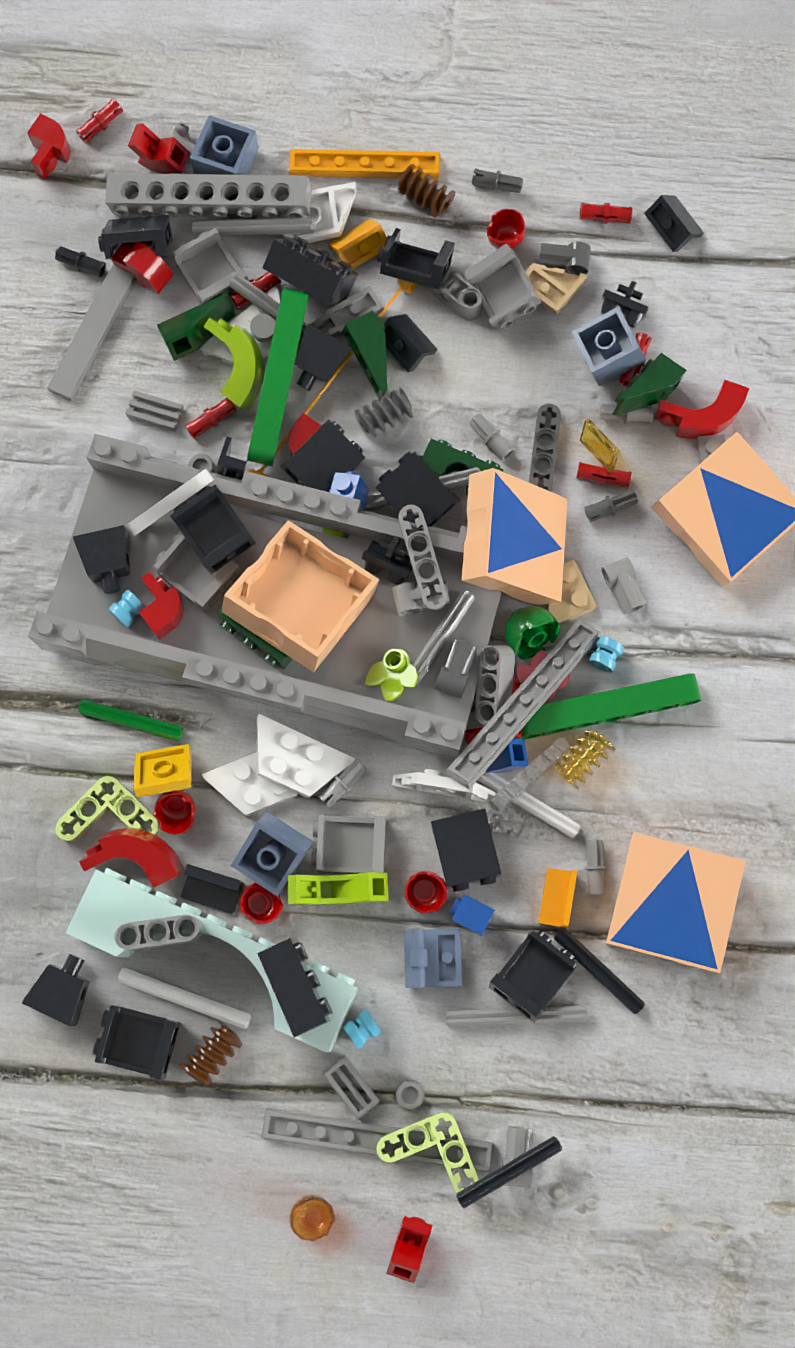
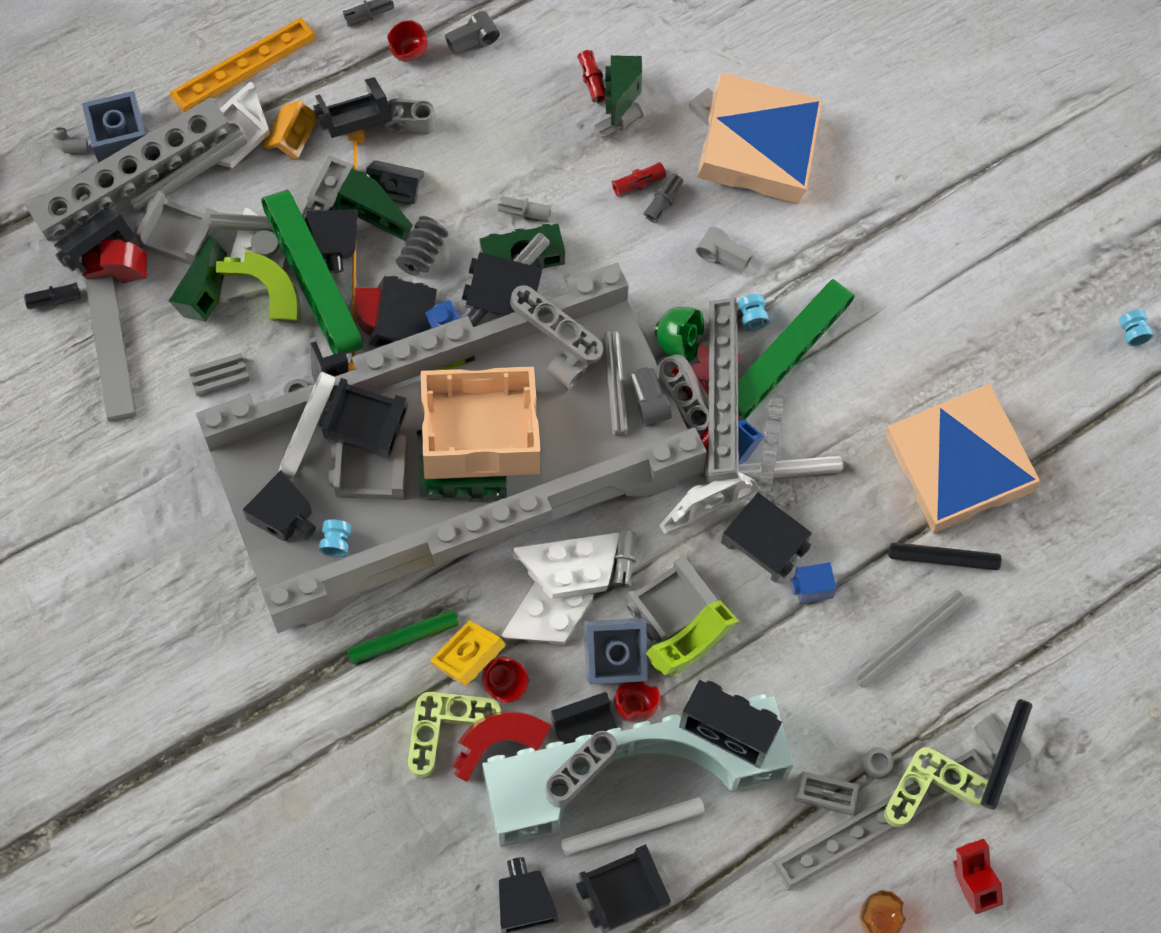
camera: 45 degrees left, 10 degrees down
red brick [128,123,190,174] -> none
red brick [139,572,184,640] -> none
reddish brown piece [179,1019,243,1084] -> none
red pin [185,397,237,439] -> none
red pin [230,272,282,309] -> none
black brick [262,236,358,305] -> none
medium azure wheel [343,1009,382,1049] -> none
black hips [361,537,413,585] -> none
lime plate [365,649,418,702] -> none
reddish brown piece [398,163,456,217] -> none
sand blue plate [404,929,462,988] -> none
red hair [405,871,447,914] -> none
light nougat tile [462,468,567,606] -> none
light grey panel [463,244,542,330] -> none
black panel [489,929,577,1023] -> none
tan wing [525,263,588,316] -> none
dark grey beam [528,403,561,492] -> none
light orange panel [538,867,577,928] -> none
tan wing [548,559,597,624] -> none
clear yellow piece [555,730,616,790] -> none
sand blue brick [572,306,646,386] -> none
clear yellow slope [579,419,620,472] -> none
light grey axle [584,839,607,895] -> none
black hips [601,281,648,328] -> none
red arch [654,379,750,439] -> none

